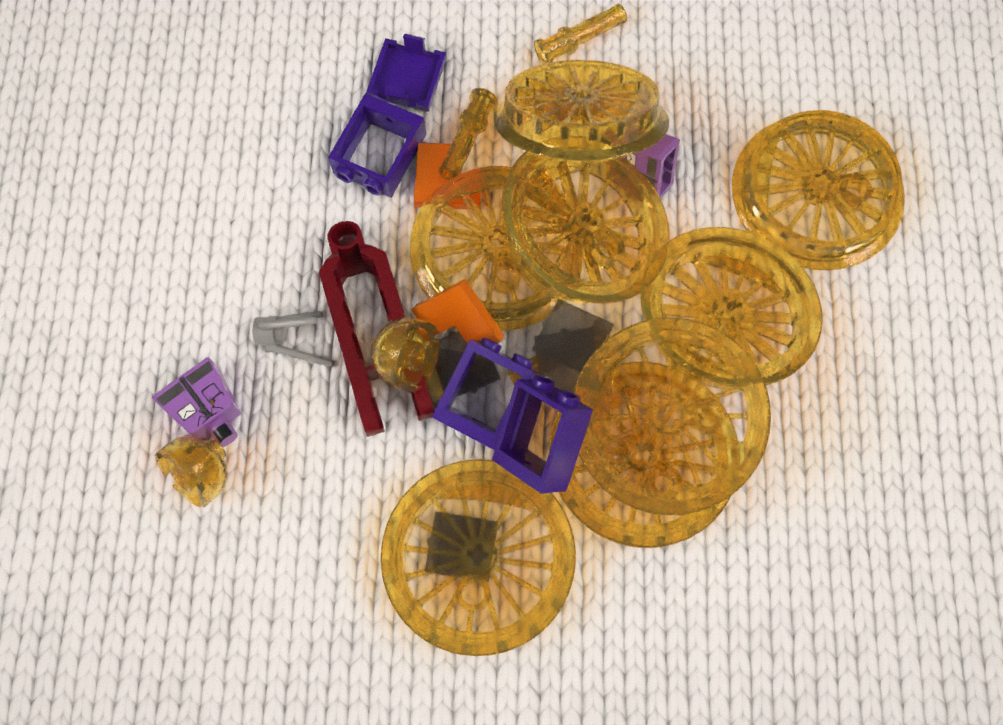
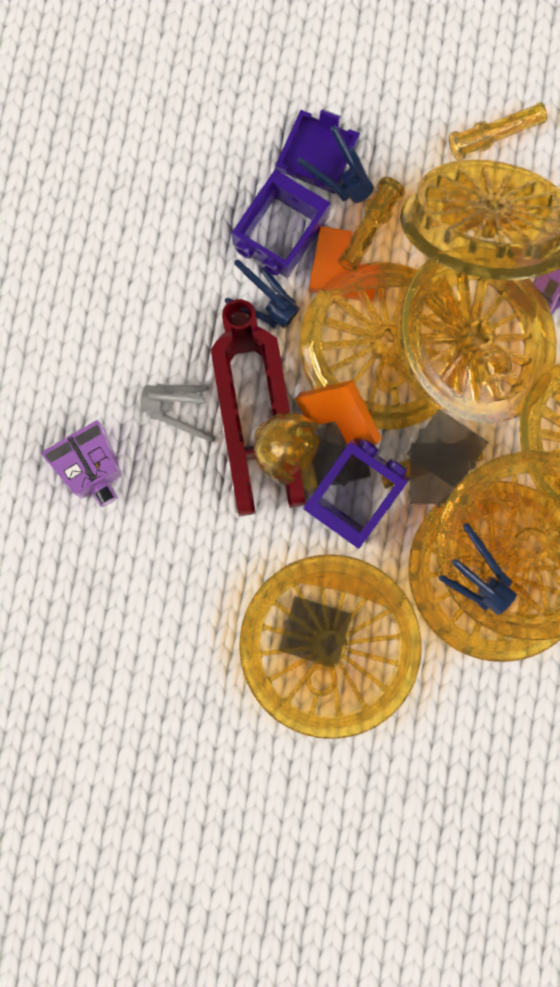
camera: 10 degrees right, 10 degrees up
clear yellow cylinder [155,435,228,508] -> none
dark purple window [492,375,593,494] -> none
none -> dark blue plant [225,259,300,329]
none -> dark blue plant [297,125,374,203]
none -> dark blue plant [439,523,517,615]

